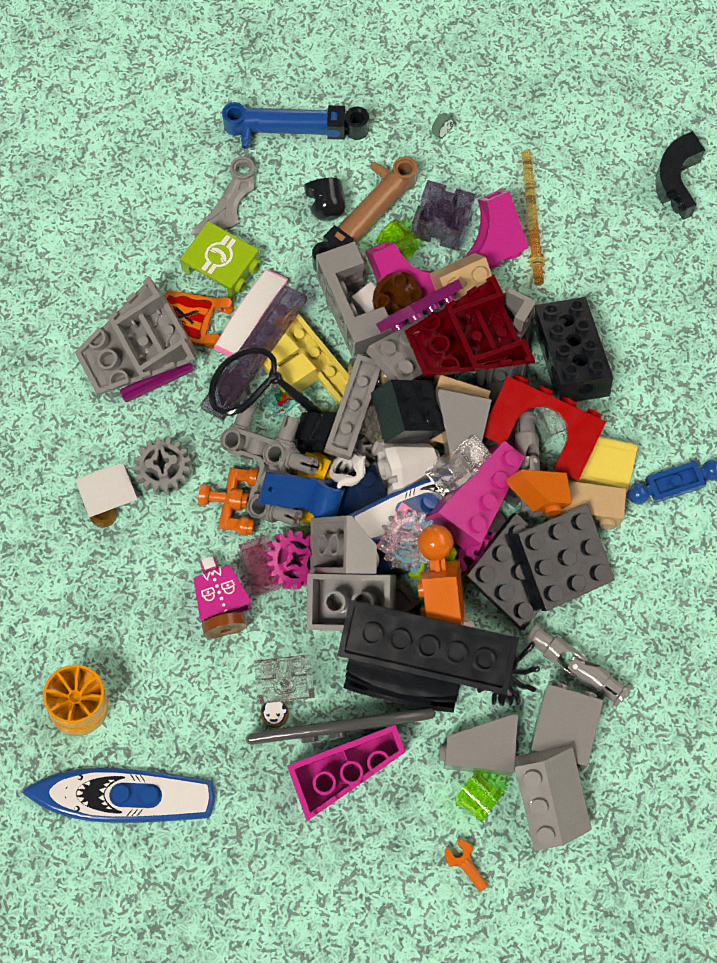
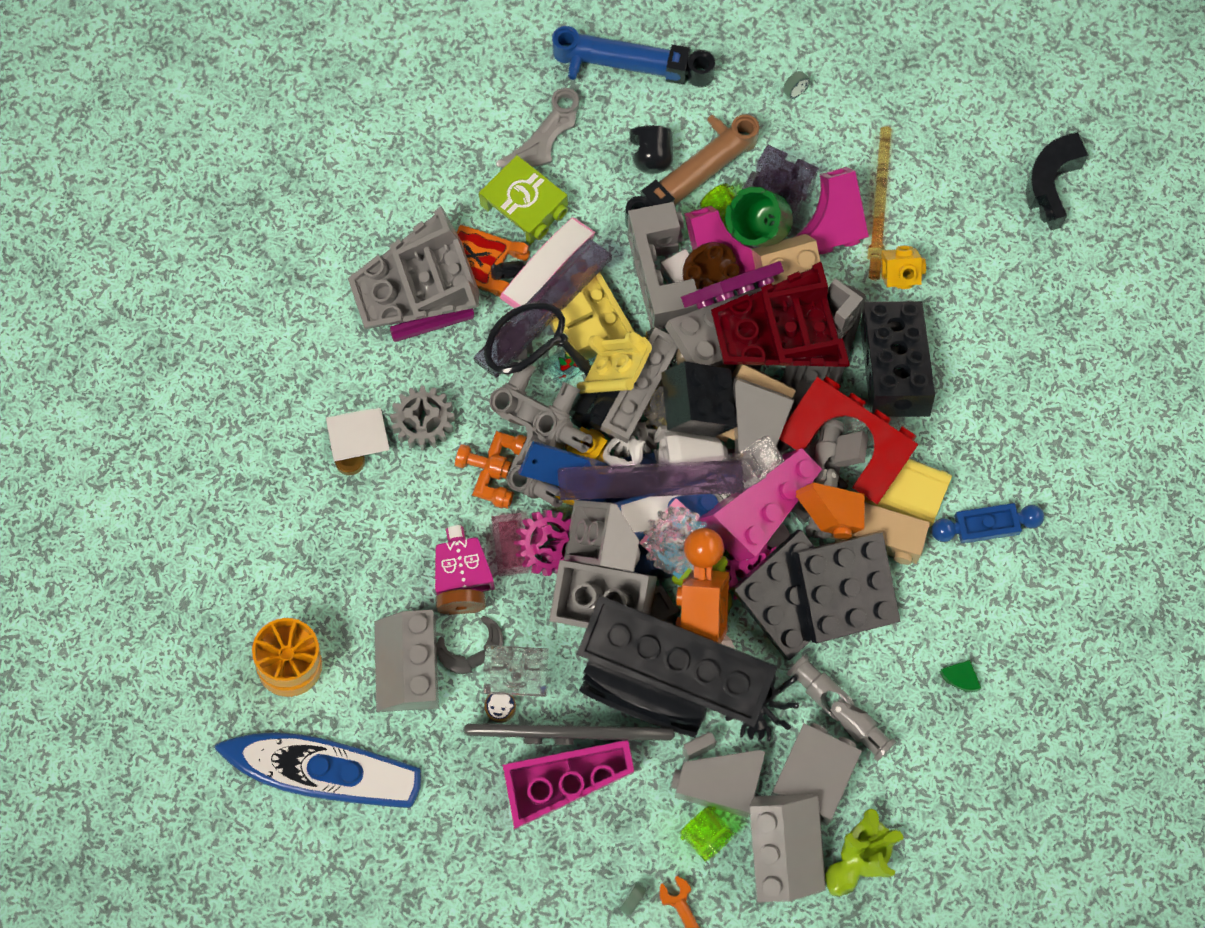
camera: 10 degrees right, 0 degrees up
none -> light grey slope [374,610,439,712]
none -> dark grey piece [437,616,504,675]
none -> black piece [490,261,525,280]
none -> clear purple tile [558,460,744,500]
none -> light yellow piece [577,332,652,394]
none -> sand green tile [619,882,646,916]
none -> light grey tile [682,732,716,761]
none -> green cylinder [725,187,793,247]
none -> lime animal [825,809,904,897]
none -> light grey tile [834,431,868,467]
none -> yellow brick [882,245,926,289]
none -> green tile [940,660,981,692]

